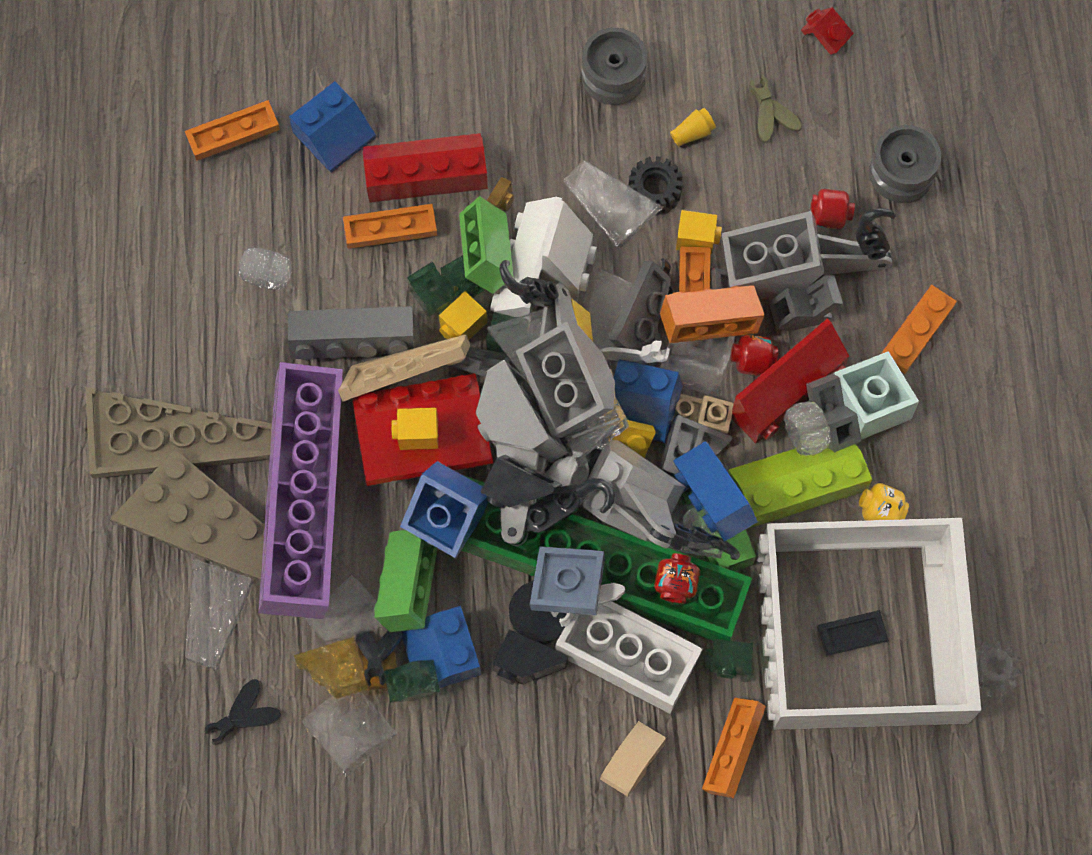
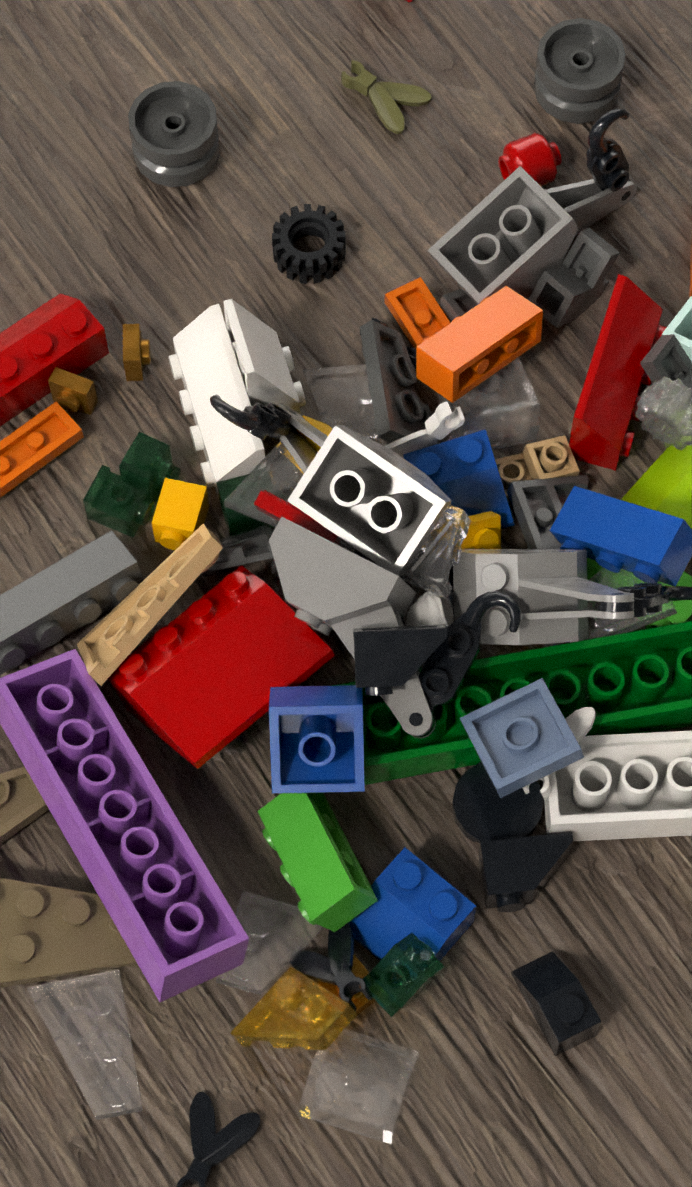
camera: 30 degrees left, 5 degrees down
yellow brick [392,408,438,450] -> none
bright green brick [459,196,514,294] -> none
clear wing [563,160,663,248] -> none
red head [654,553,700,604] -> none
yellow cone [670,108,716,147] -> none
yellow brick [676,210,722,255] -> none
red head [730,335,778,376] -> none
none -> pearl gold plate [48,367,98,415]
none -> red tile [254,490,341,545]
none -> black slope [511,951,601,1056]

